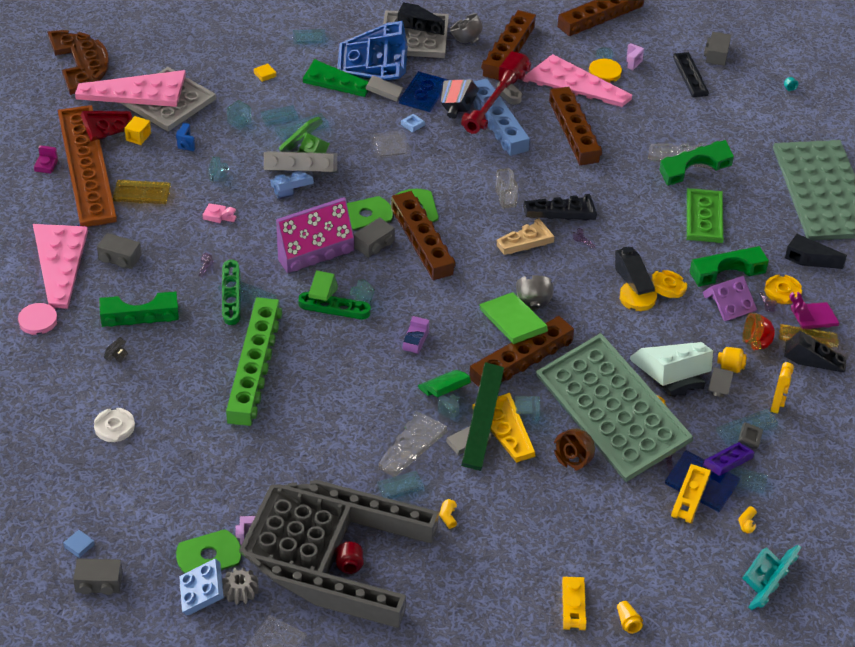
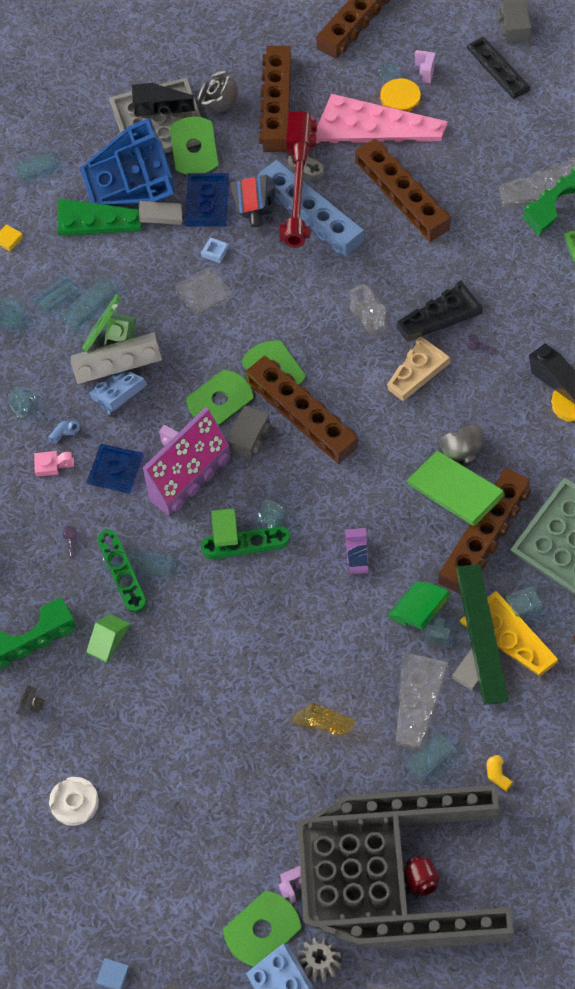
camera: 15 degrees left, 15 degrees up
bright green brick [226,297,282,426] -> none
none -> medium blue arm [48,421,80,444]
none -> bright green slope [86,614,131,663]
none -> clear blue tile [87,444,144,494]
none -> bright green piece [169,117,218,176]
none -> clear yellow wing [291,703,355,735]

